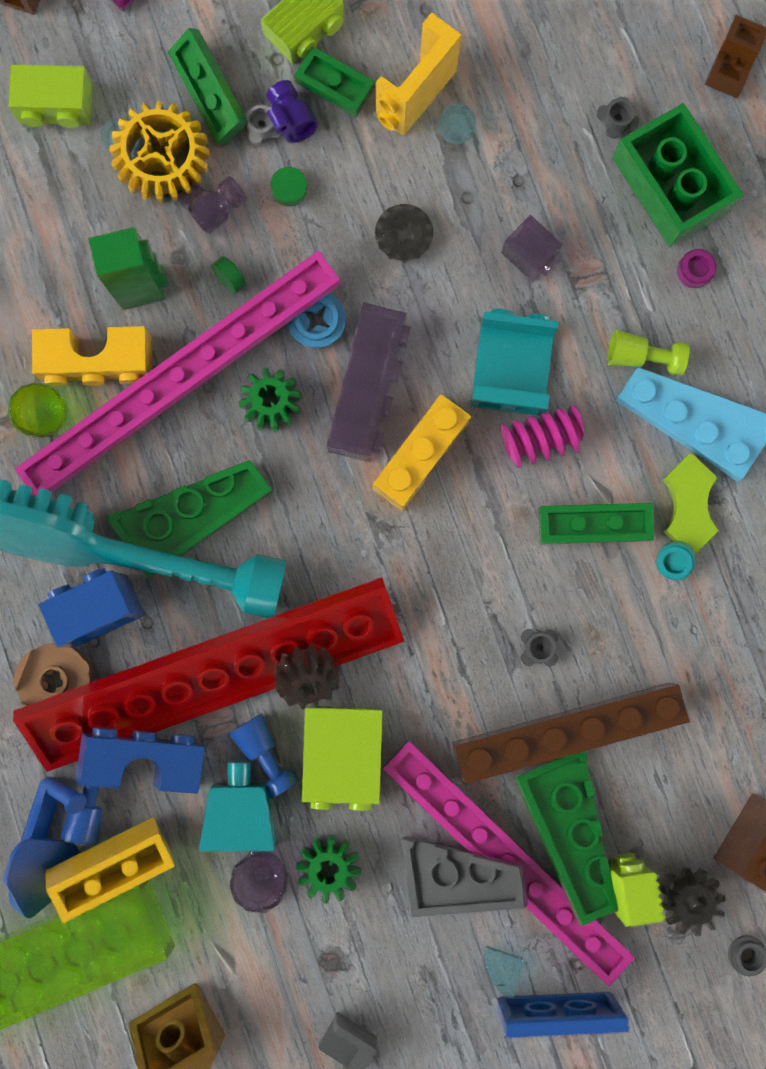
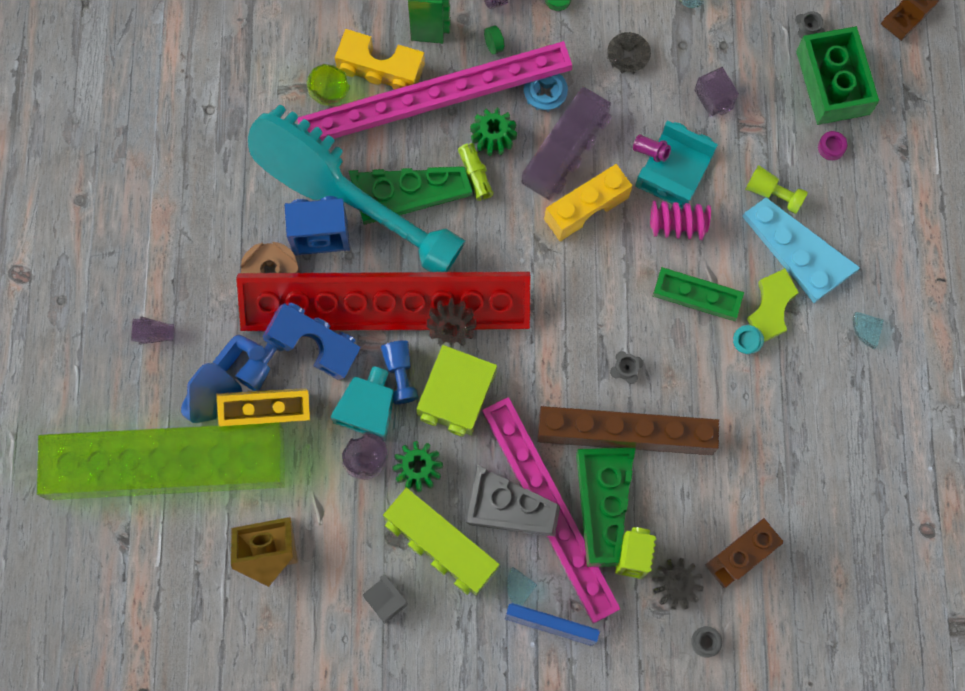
camera: 20 degrees right, 10 degrees down
none -> lime brick [383,487,500,595]
none -> lime pin [458,143,494,201]
none -> magenta pin [633,134,671,162]

